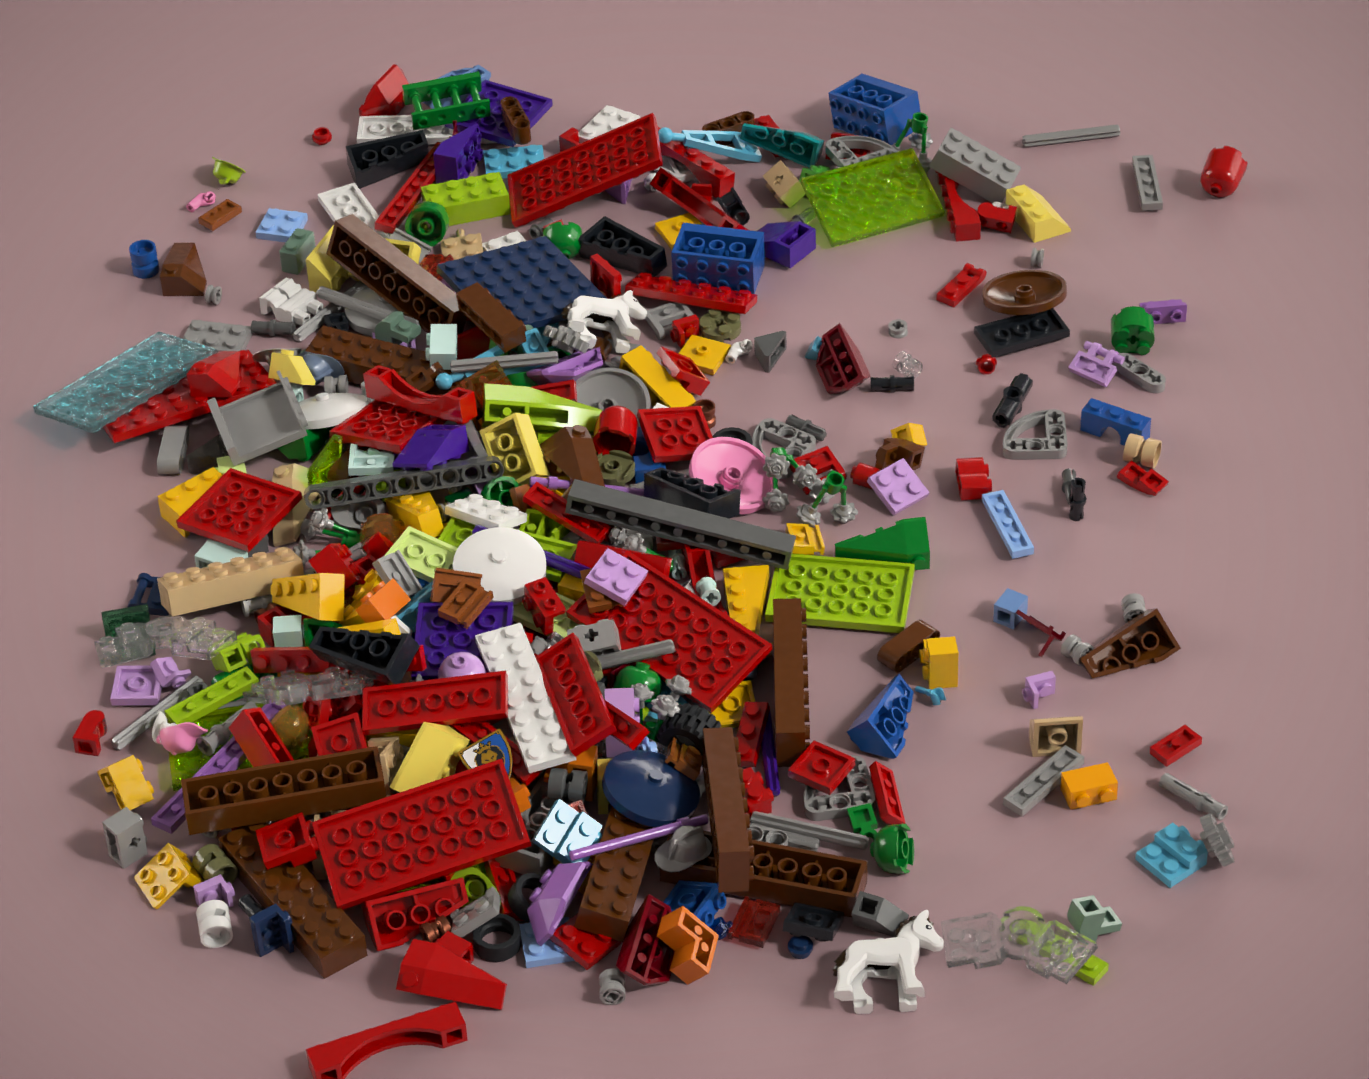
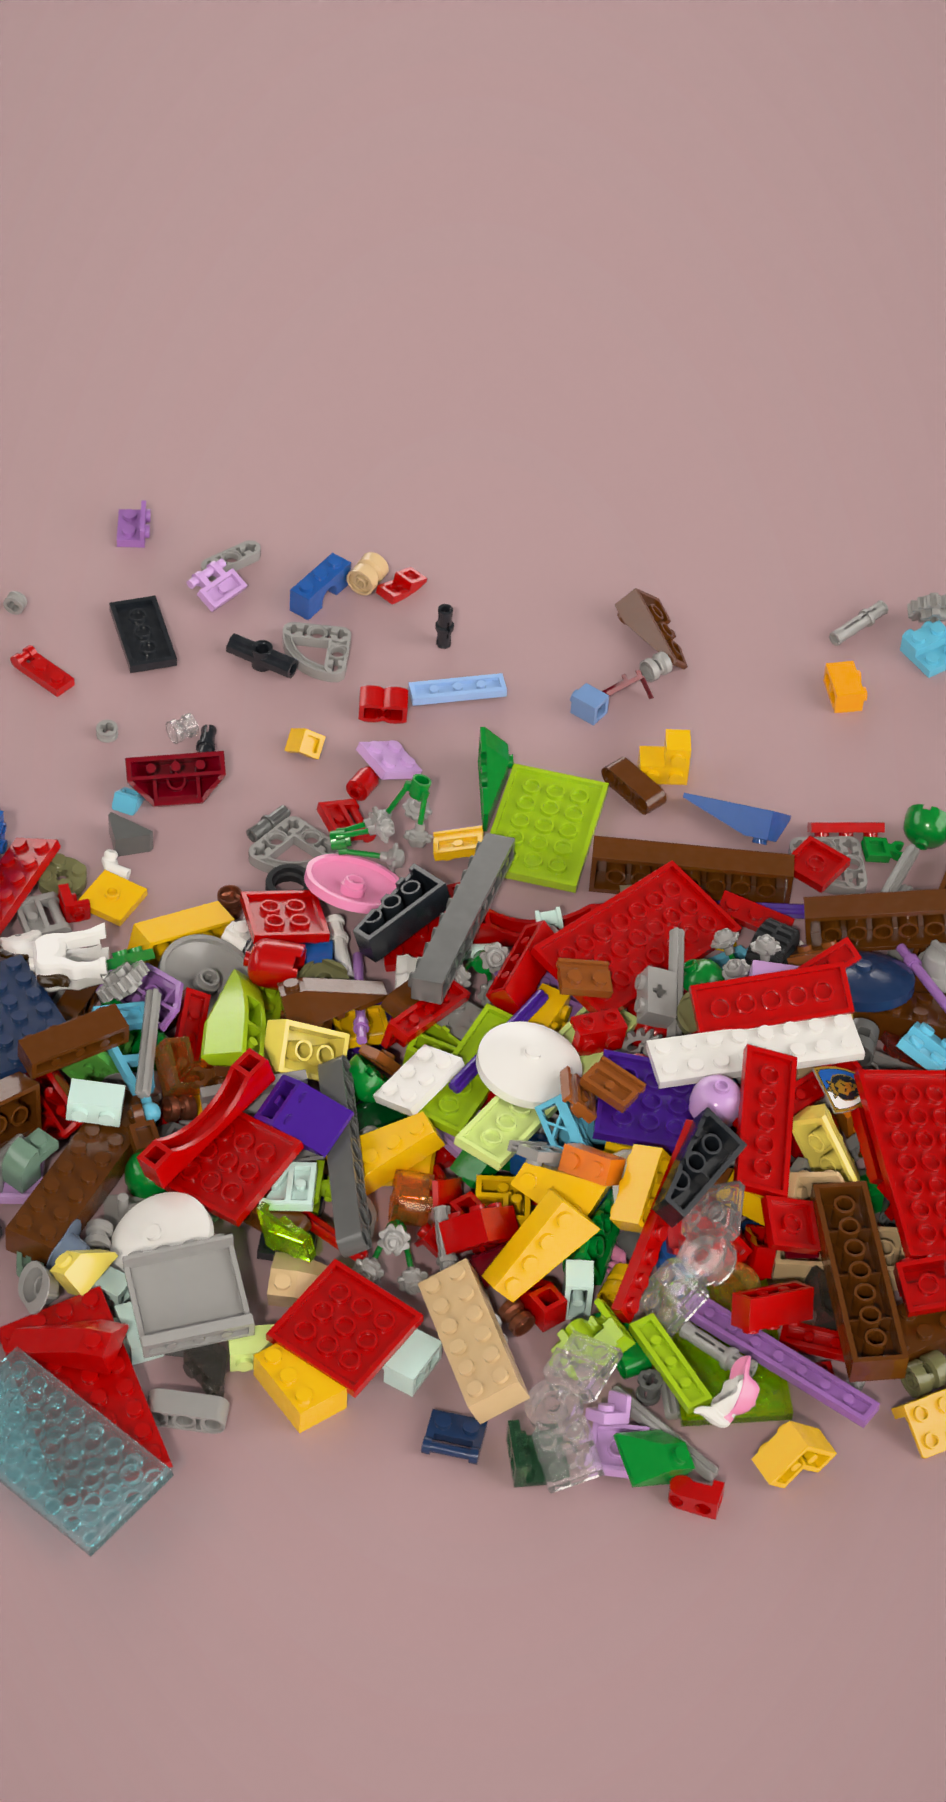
camera: 90 degrees left, 5 degrees up
light grey brick [102,807,148,869] -> none
lavender plate [584,548,648,606] -> none
red plate [656,346,710,396] -> none
yellow wedge [723,565,769,636] -> none
reddish brown brick [875,438,925,470] -> none
medium azure hand [915,686,946,705] -> none
red plate [976,354,997,375] -> none
reddish brown dish [982,270,1067,315] -> none
light grey plate [1003,745,1084,816] -> none
lavender bracket [1022,671,1056,709] -> none
tan slope [1029,716,1083,757] -> none
dark grey axle [1062,468,1076,505] -> none
green brick [1111,306,1155,355] -> none
light grey wheel [1121,593,1146,623] -> none
red plate [1149,725,1202,767] -> none
none -> green plate [106,946,156,971]
none -> green slope [613,1430,695,1487]

